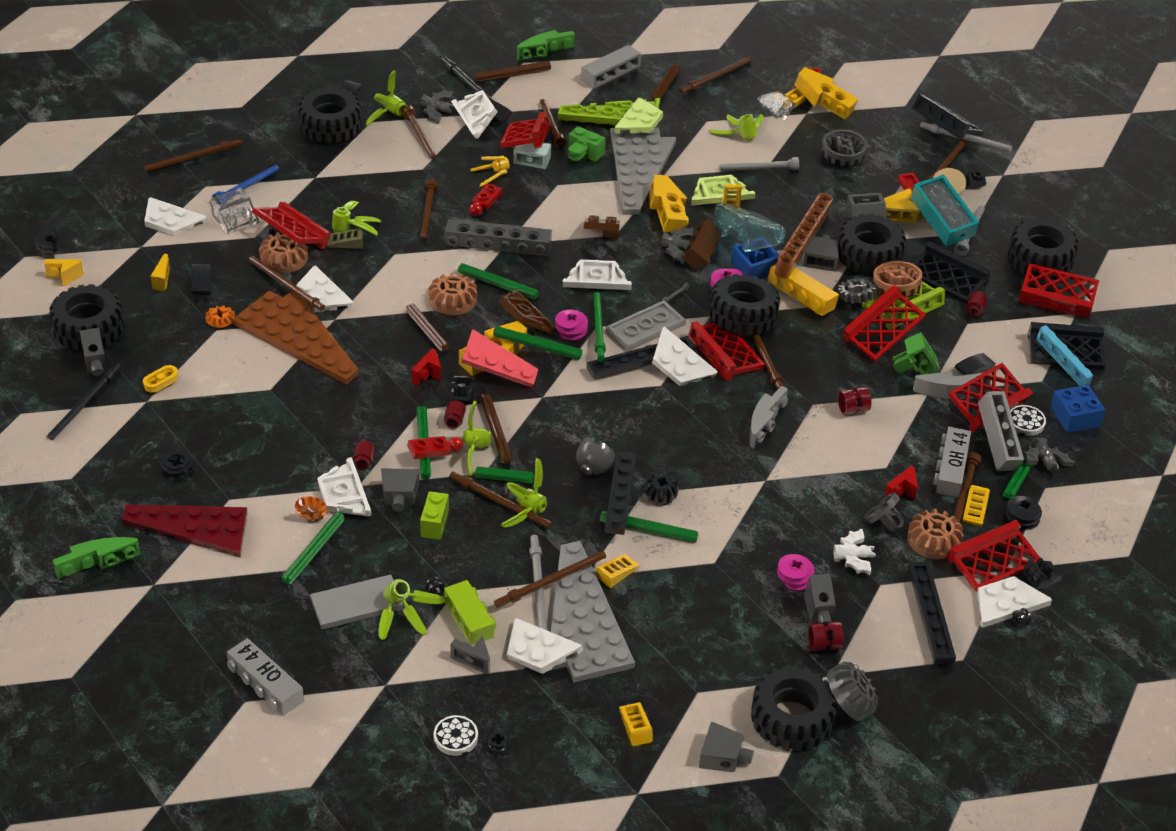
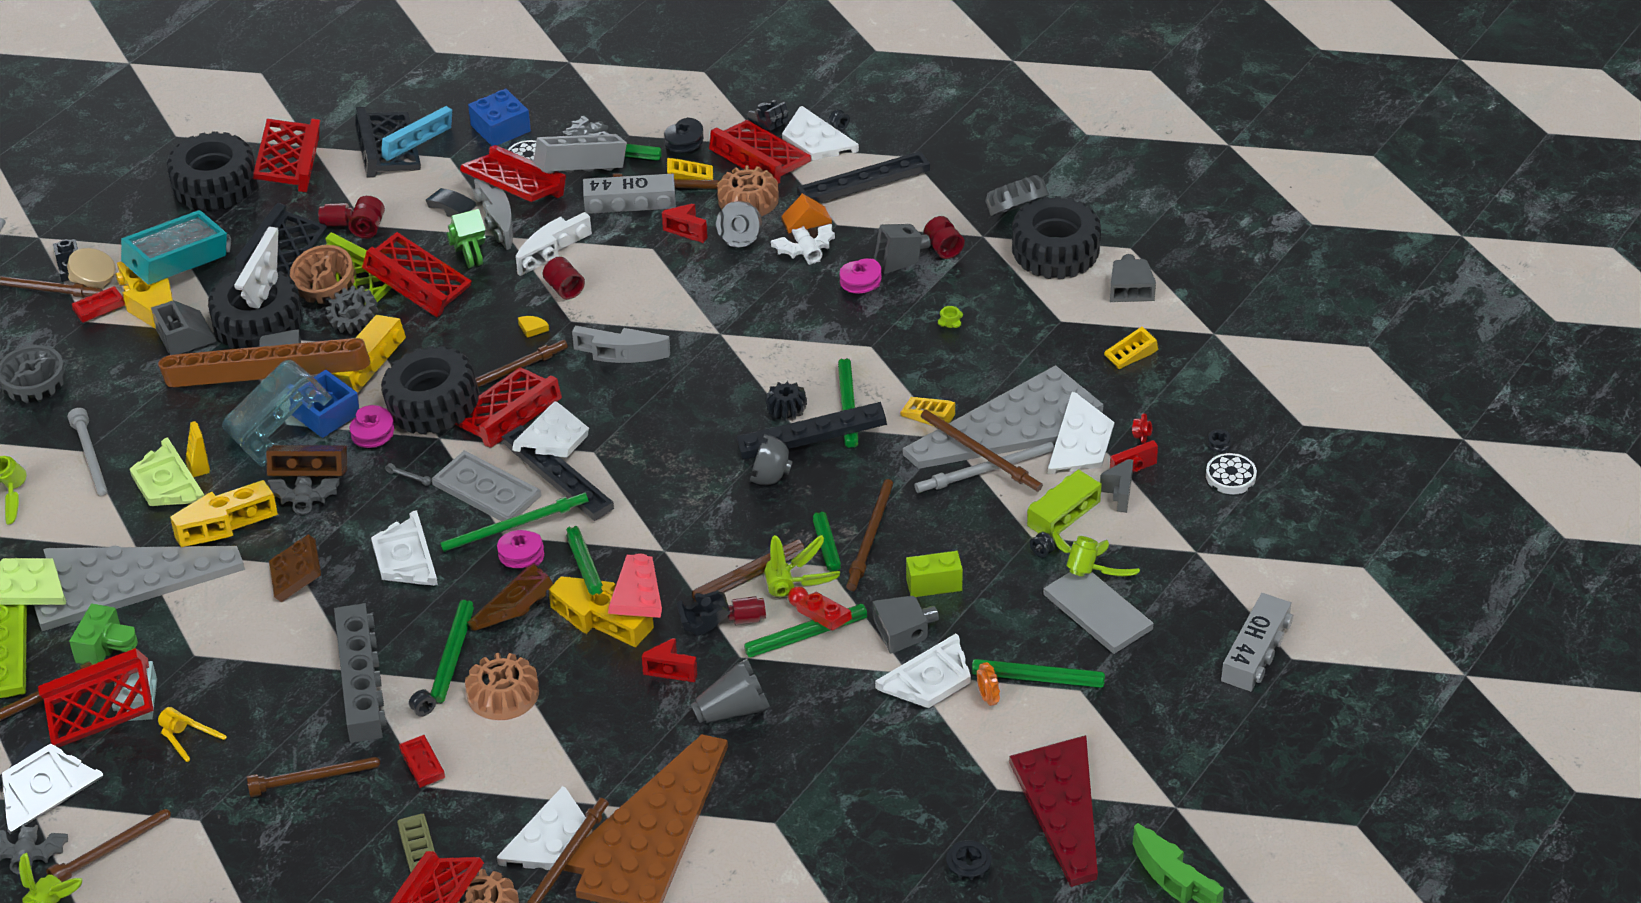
camera: 105 degrees left, 0 degrees up
lime plant [332,201,381,236] -> none
dark red brick [353,441,375,470] -> none
reddish brown axle [406,303,449,352] -> none
red plate [469,184,502,216] -> none
lime plant [501,458,547,528] -> none
none -> white wing [234,227,278,308]
none -> dark red wheel [348,195,385,239]
none -> red plate [399,735,445,788]
none -> black bush [408,689,436,717]
none -> white slope [516,212,592,276]
none -> yellow tile [518,316,549,338]
none -> dark grey cone [691,659,770,723]
none -> orange slope [781,193,832,233]
none -> lime plate [938,306,963,328]
none -> red plate [1110,440,1158,472]
none -> red plate [1132,414,1152,443]

